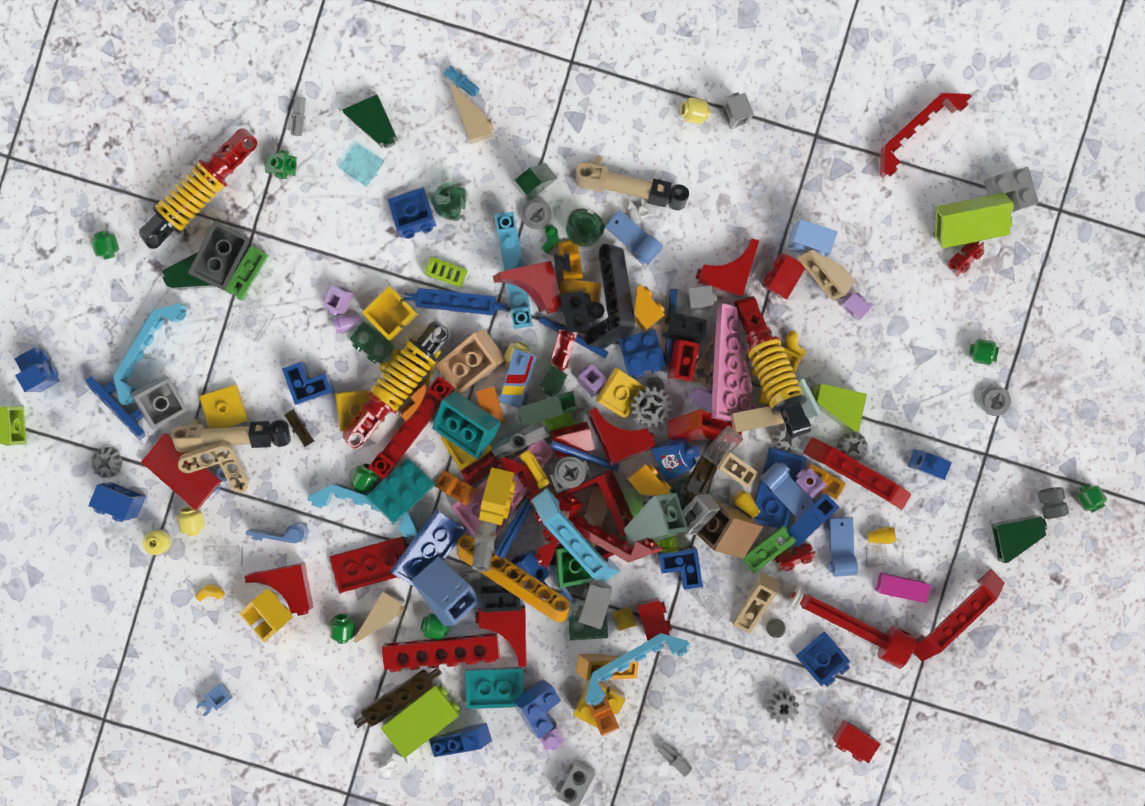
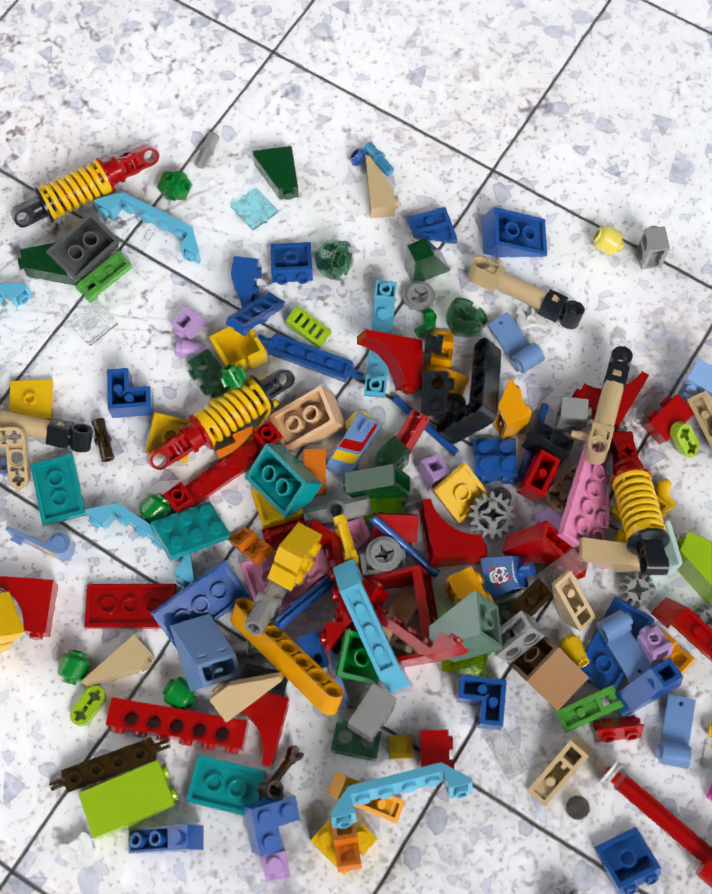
camera: 15 degrees right, 20 degrees down
none -> teal plate [30,453,87,526]
none -> lime beam [70,686,107,727]
none -> medium azure slope [94,192,201,264]
none -> tan slope [209,672,285,723]
none -> green gear [219,363,247,390]
none -> blue hinge [226,292,285,336]
none -> blue slope [231,256,262,308]
none -> dark brown brick [257,745,304,800]
none -> blue plate [349,148,366,166]
none -> blue wing [407,207,458,244]
none -> blue slope [481,207,547,257]
none -> tan piece [571,346,633,465]
none -> lime beam [670,421,700,458]

